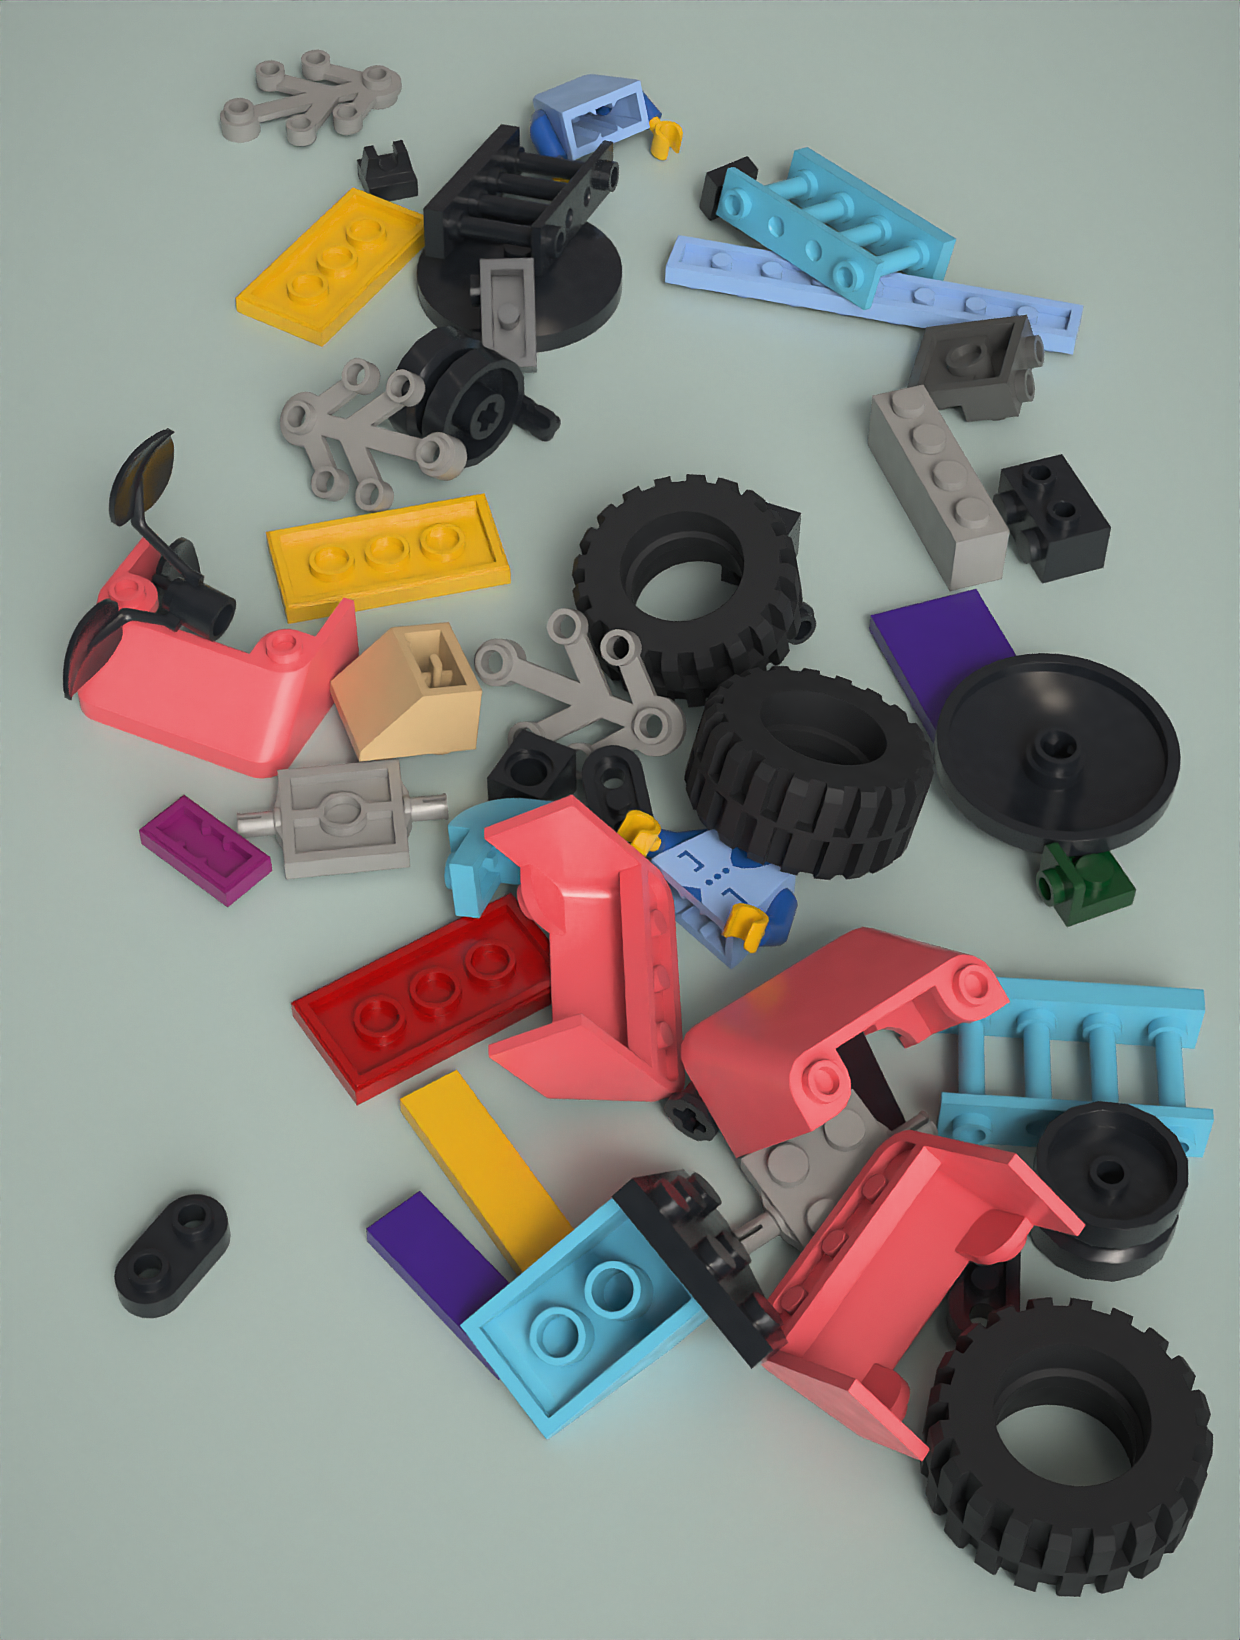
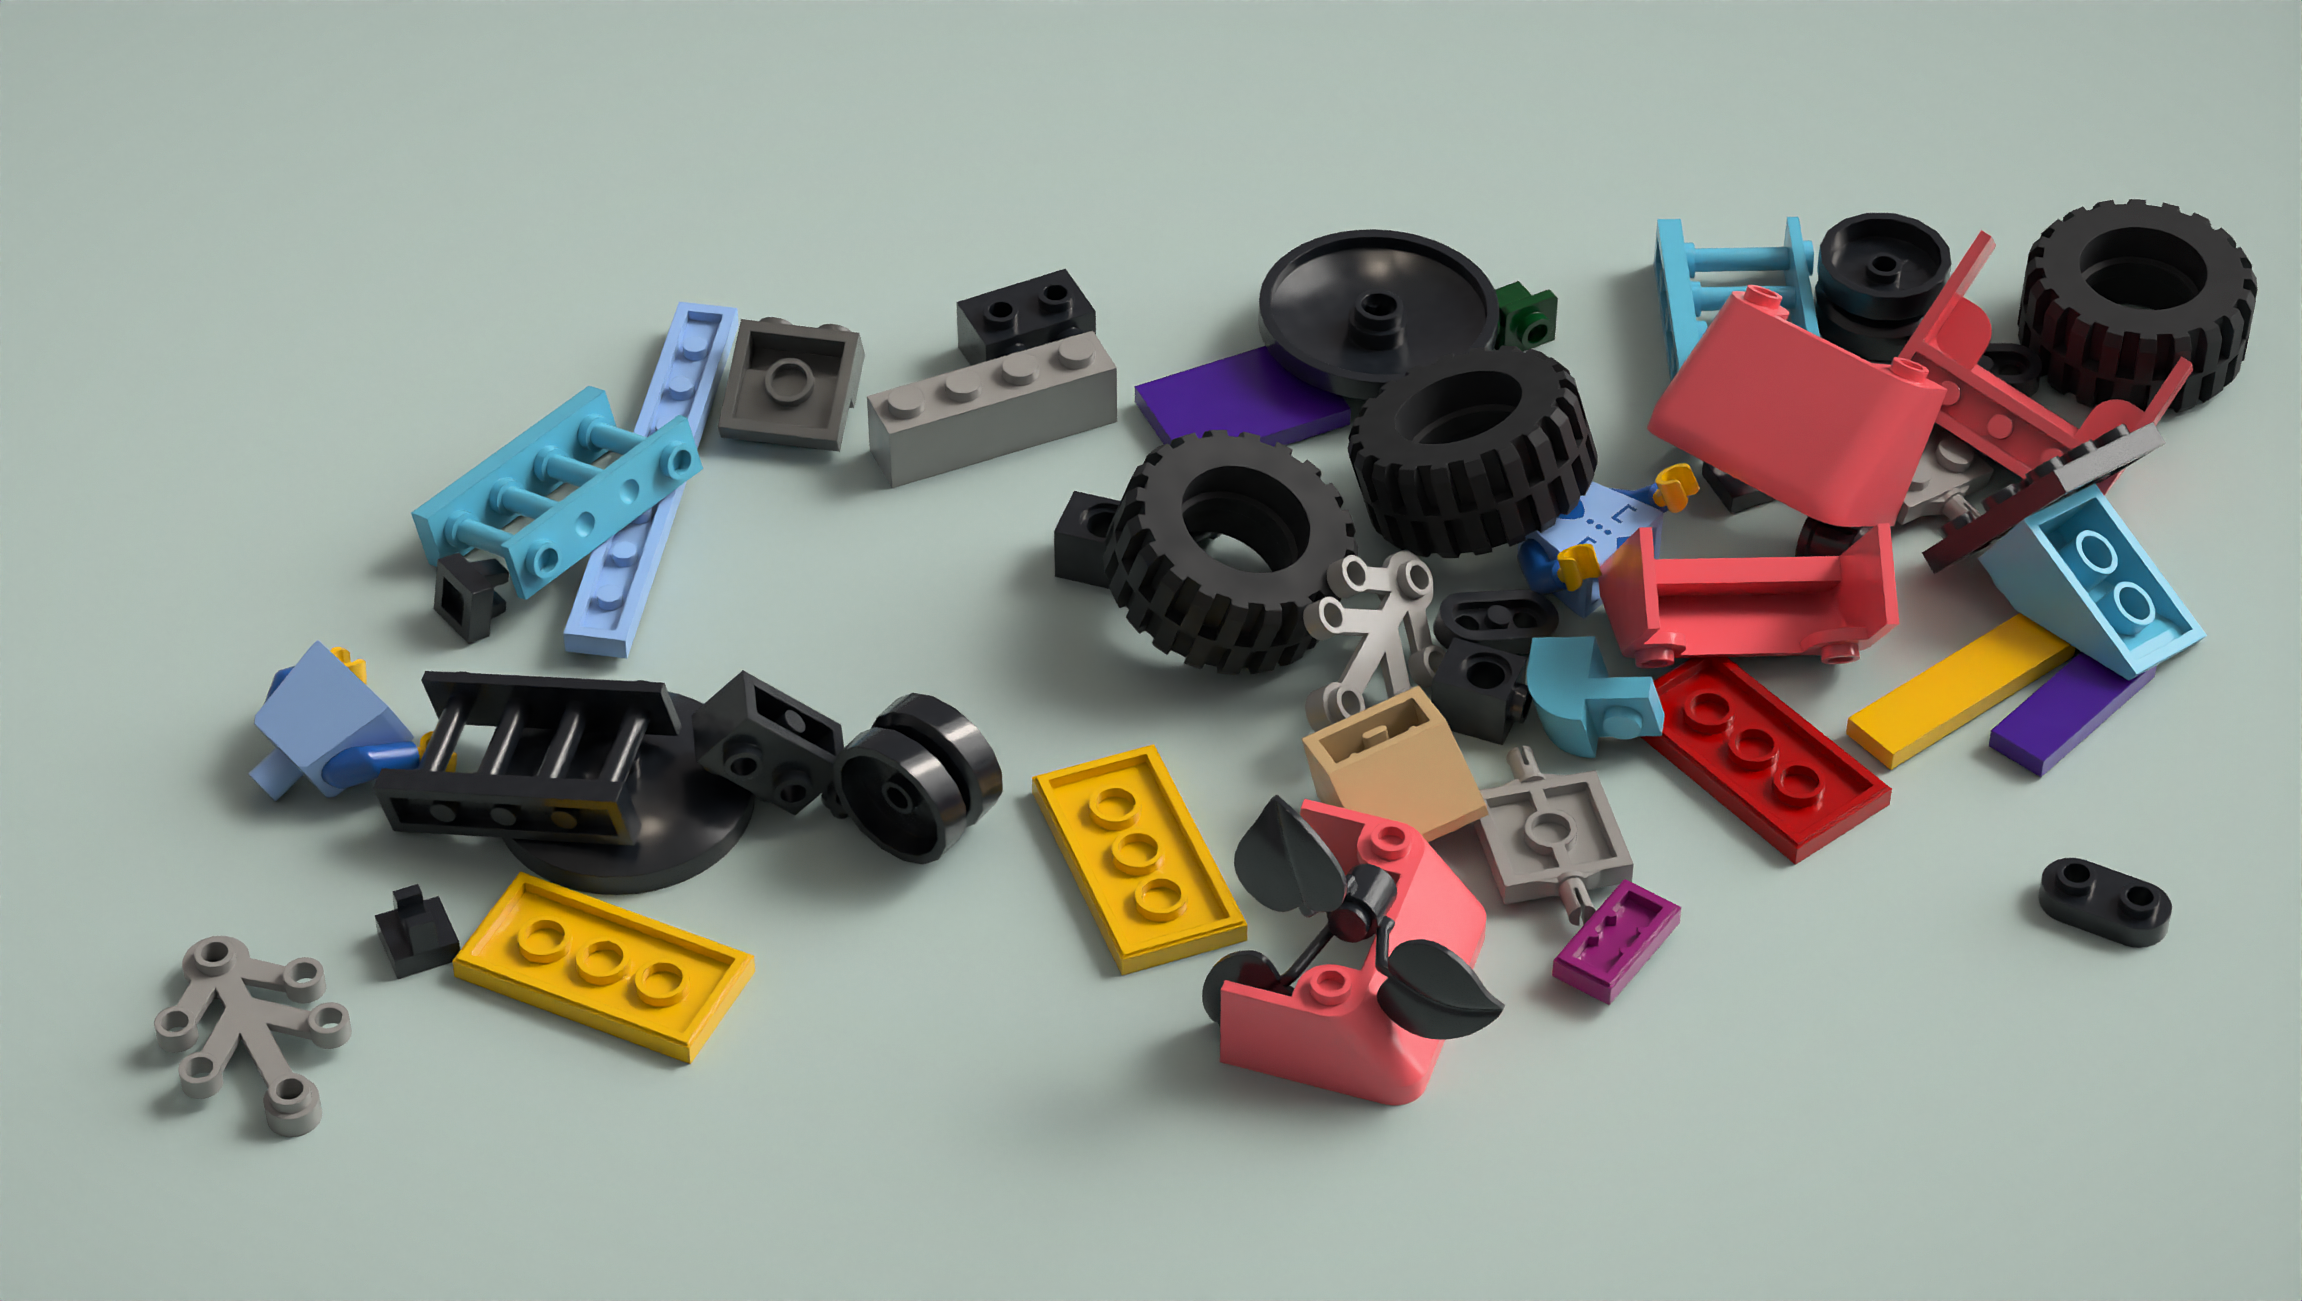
camera: 95 degrees left, 5 degrees down
light grey plant [280,358,467,513] -> none

